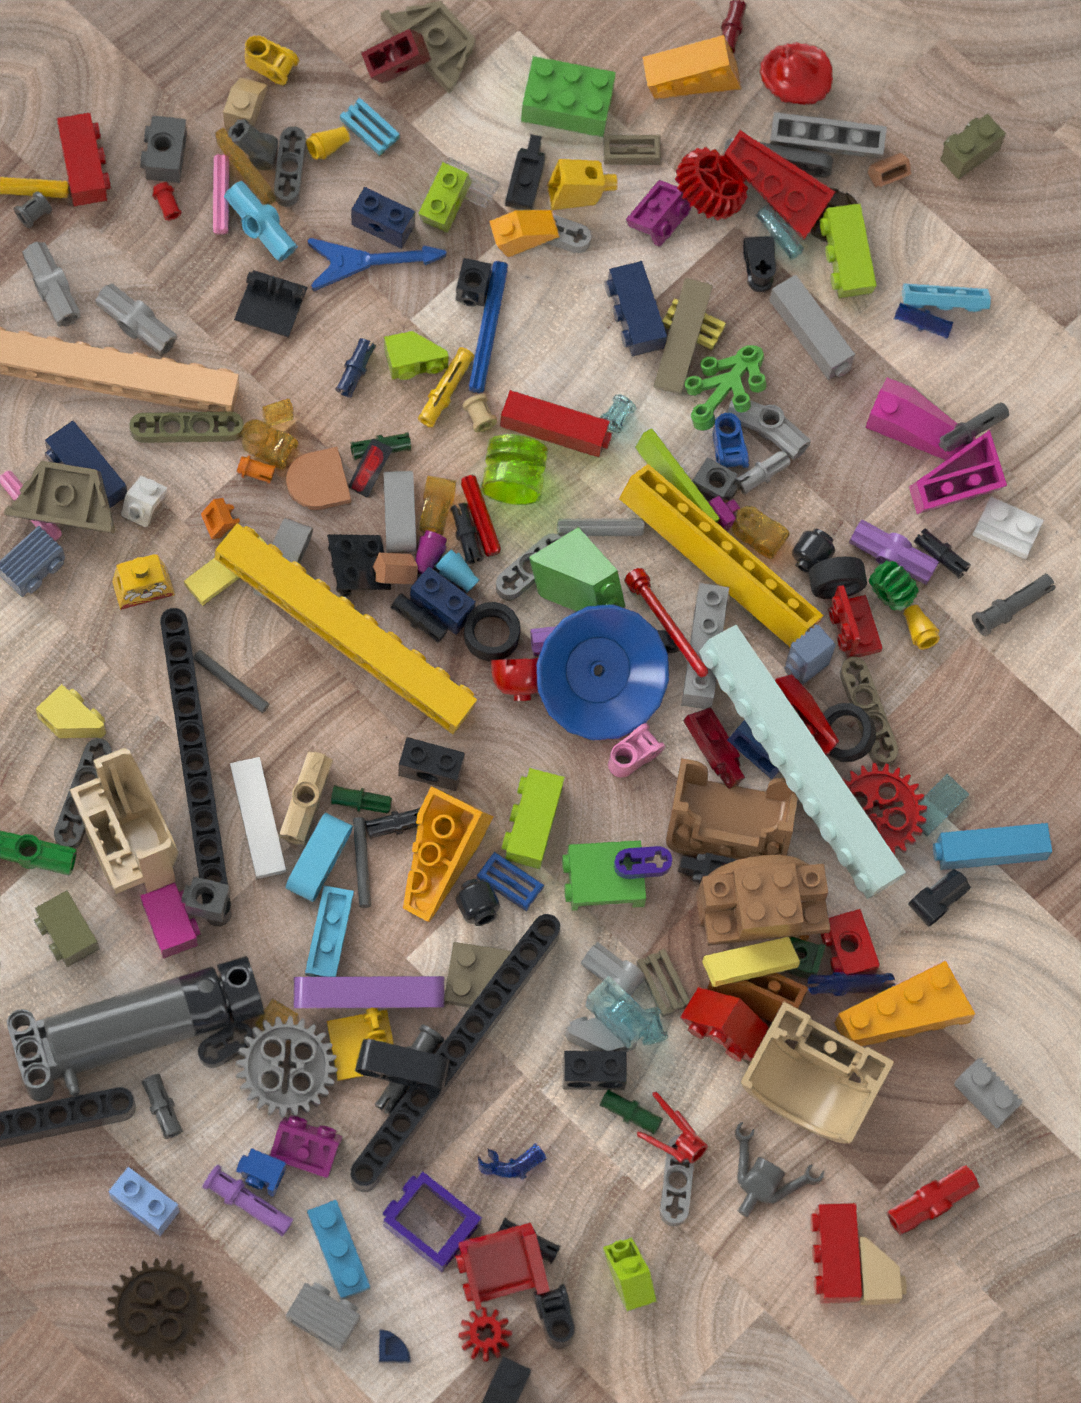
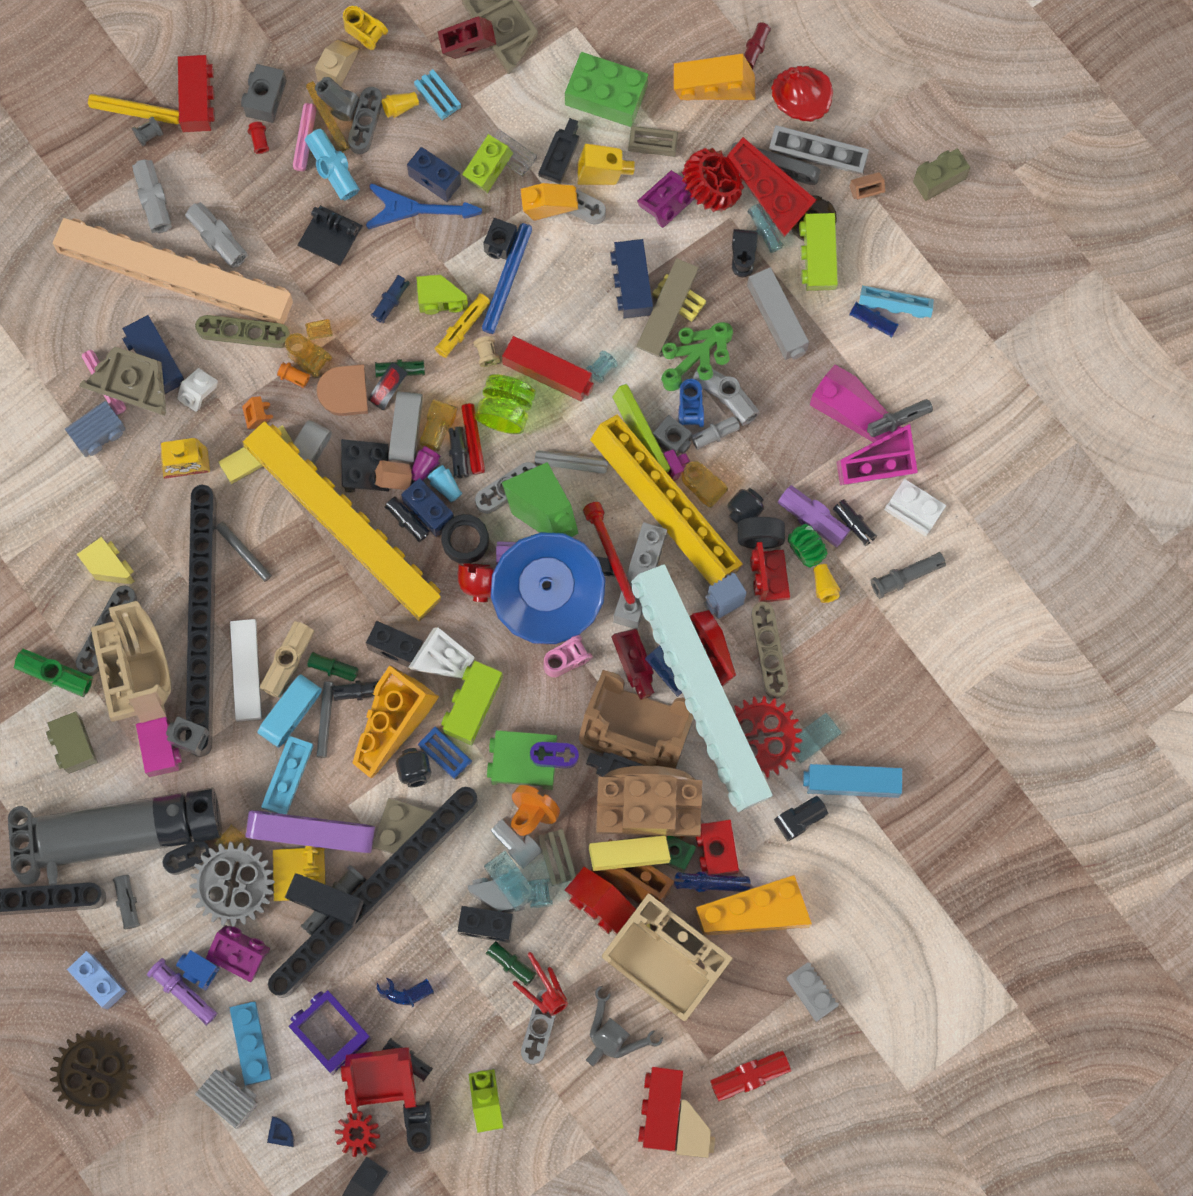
camera: 15 degrees right, 5 degrees up
black tyre [823,703,876,762] -> none
none -> white wing [408,627,475,678]
none -> orange tile [511,785,560,836]

